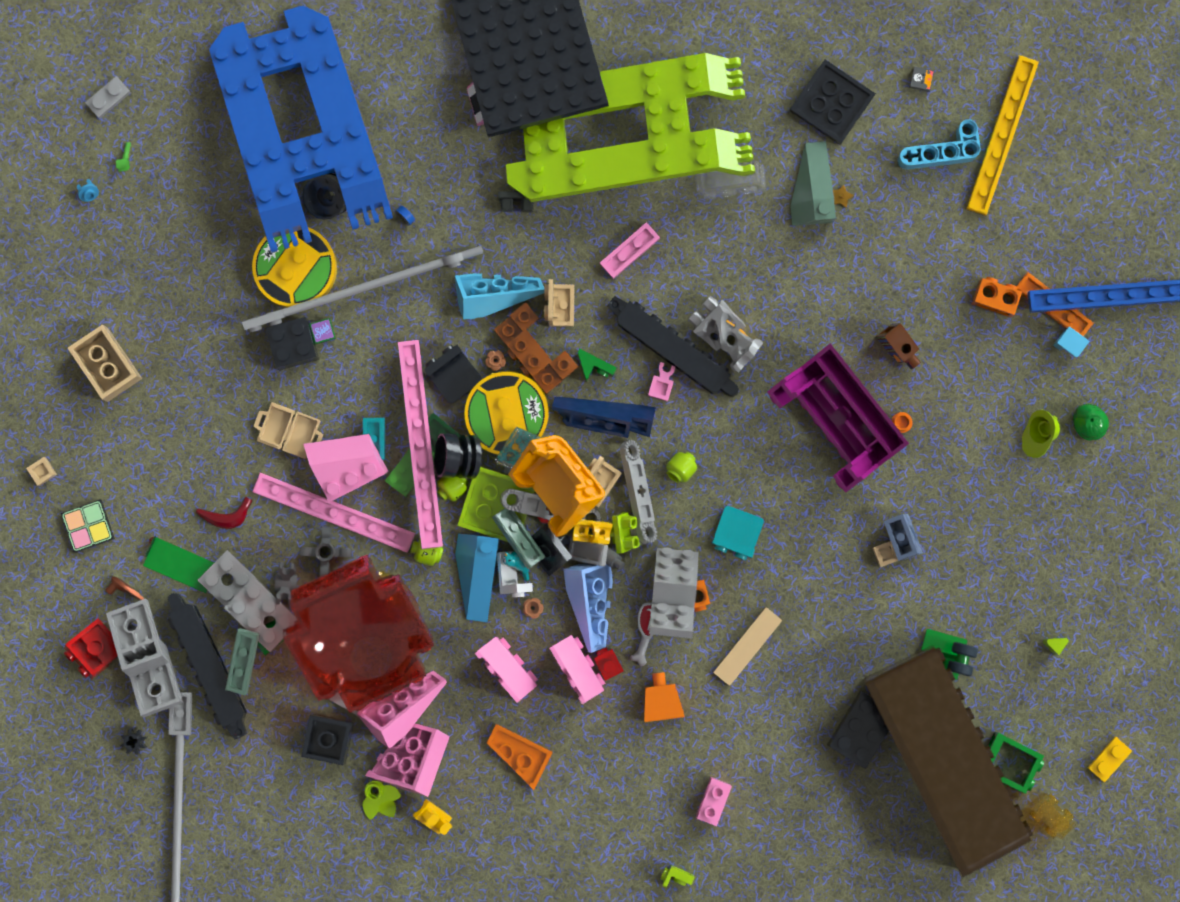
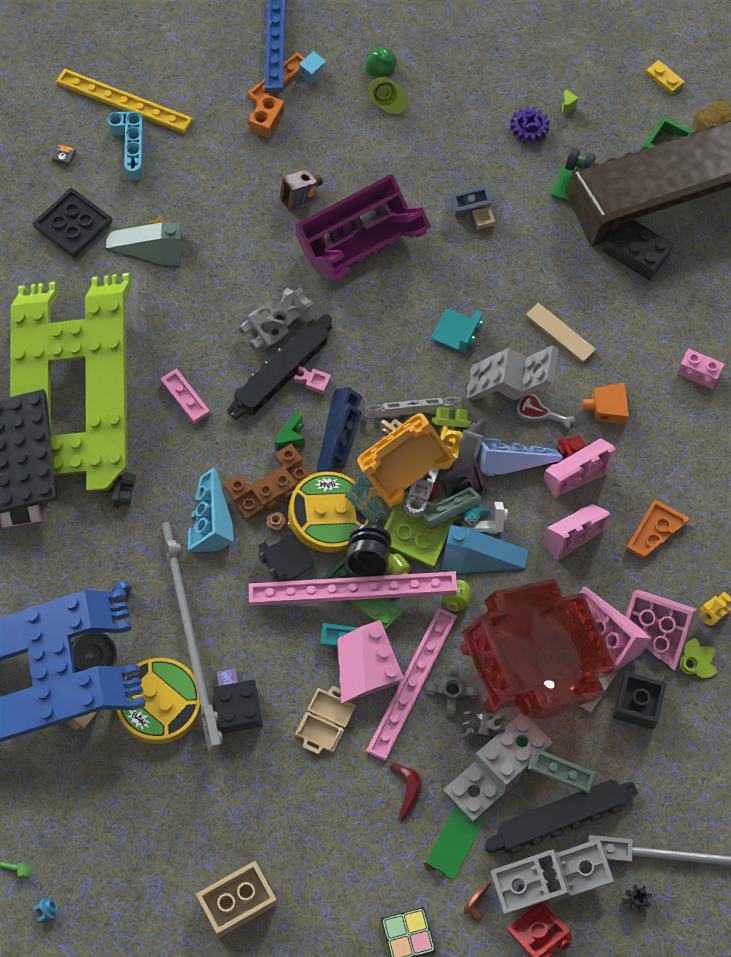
camera: 90 degrees left, 20 degrees down
nougat plate [523,598,544,619] -> none
tan bracket [544,279,574,327] -> none
lime head [666,452,697,483] -> none
none -> dark purple gear [510,106,550,144]

